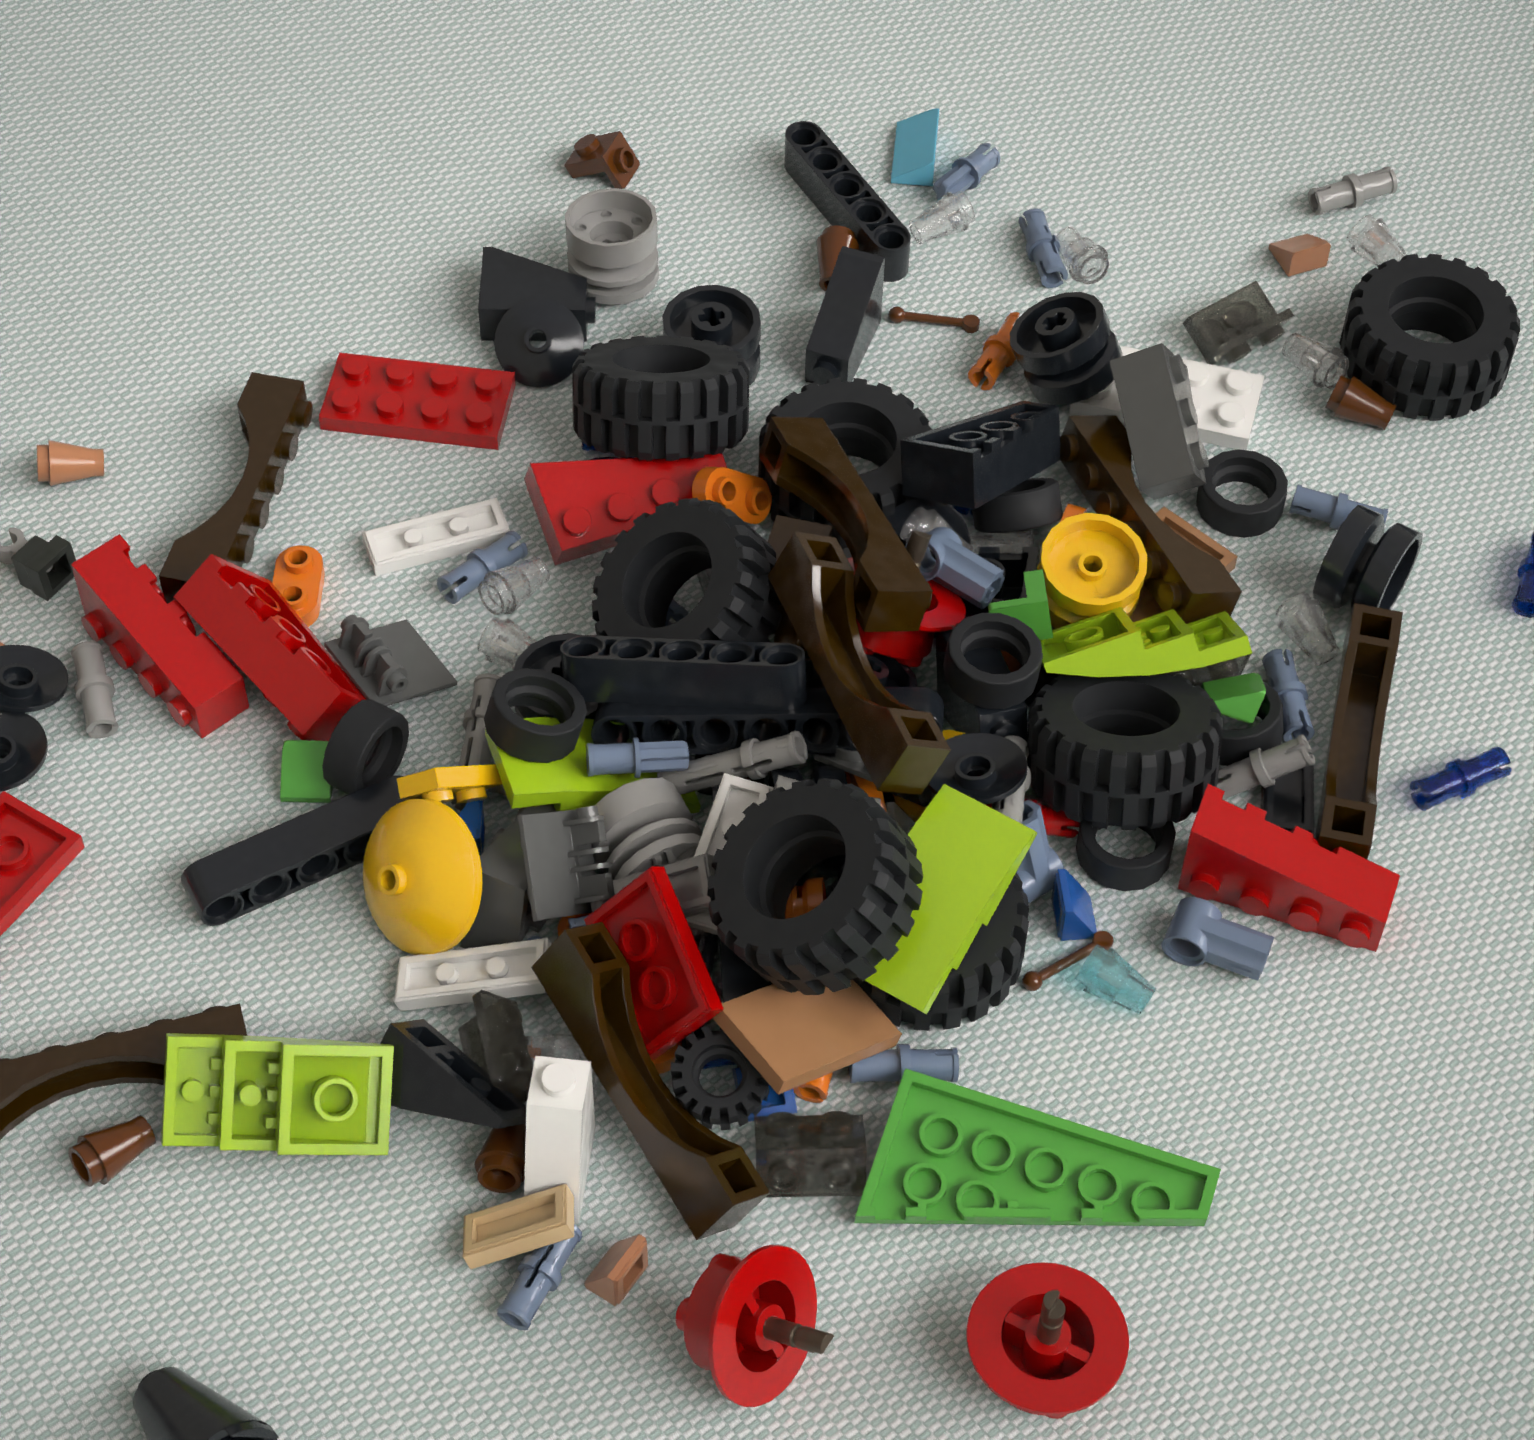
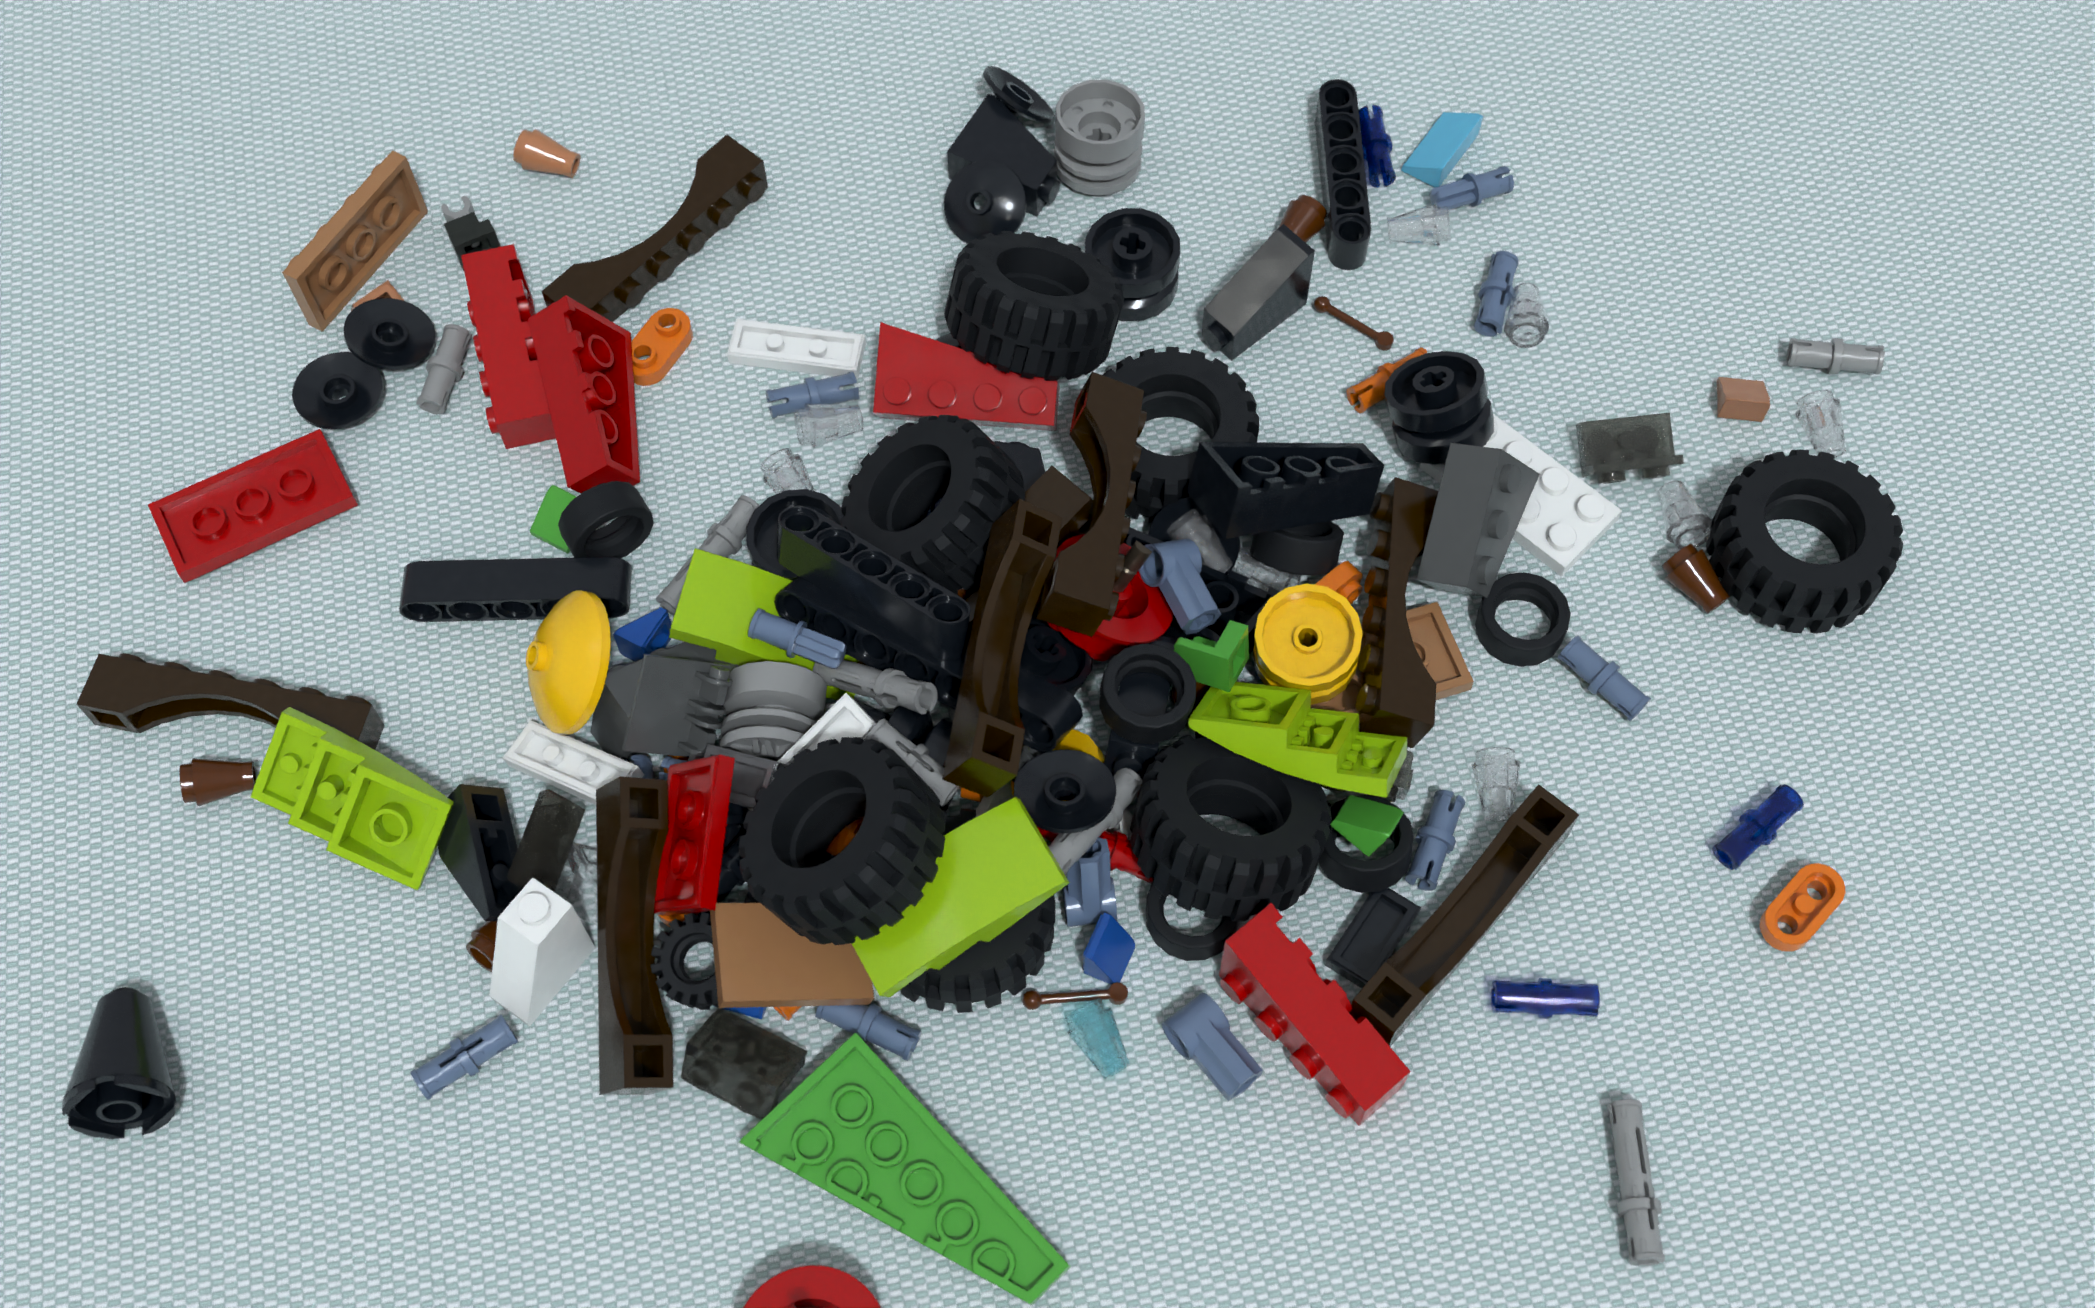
camera: 30 degrees right, 10 degrees up
red plate [319,352,516,450] -> none
dark grey hinge [324,615,457,706] -> none
yellow wing [396,764,503,803] -> none
tan tile [463,1184,574,1269] -> none
black tyre [484,668,587,763] -> none
reddish brown bracket [564,131,640,189] -> none
nougat slope [584,1234,648,1306] -> none
red piece [675,1244,834,1407] -> none
orange plate [692,467,772,524] -> none
light grey pin [1217,734,1315,800] -> none
black wheel [1313,505,1423,613] -> none
none -> black dish [983,66,1054,123]
none -> clear blue pin [1359,105,1396,188]

